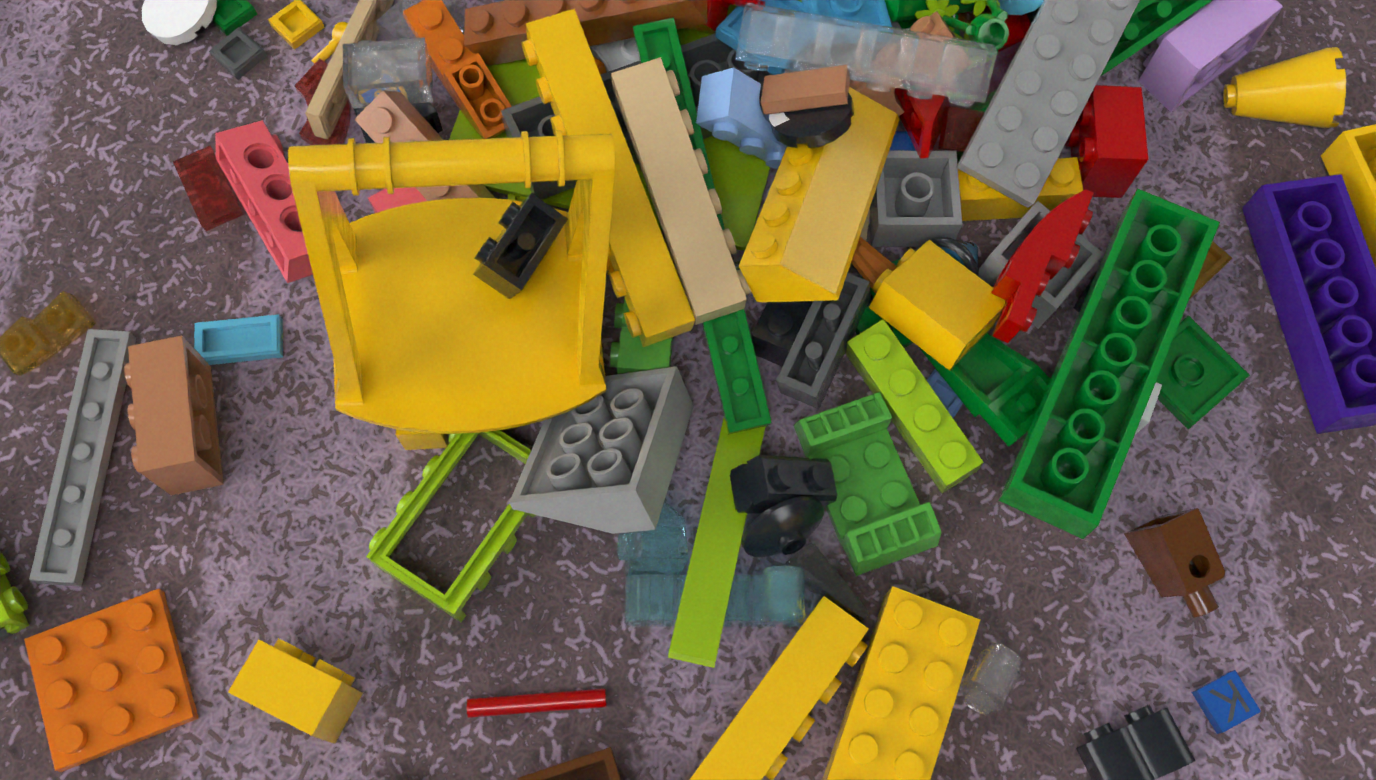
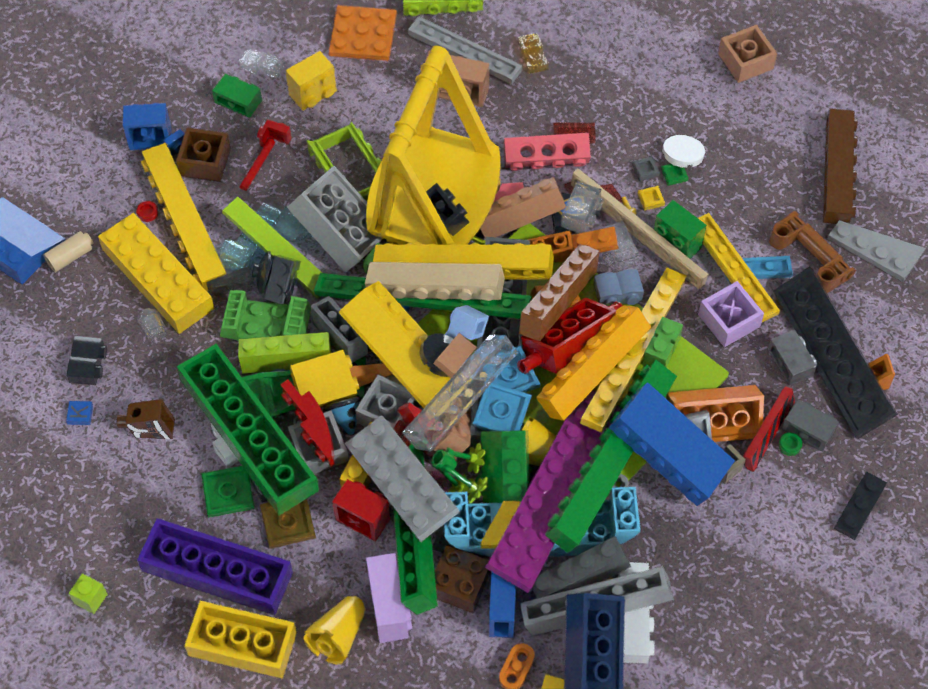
camera: 120 degrees right, 10 degrees down
medium azure tile [194,314,283,365] -> none
none -> red bracket [257,119,292,147]

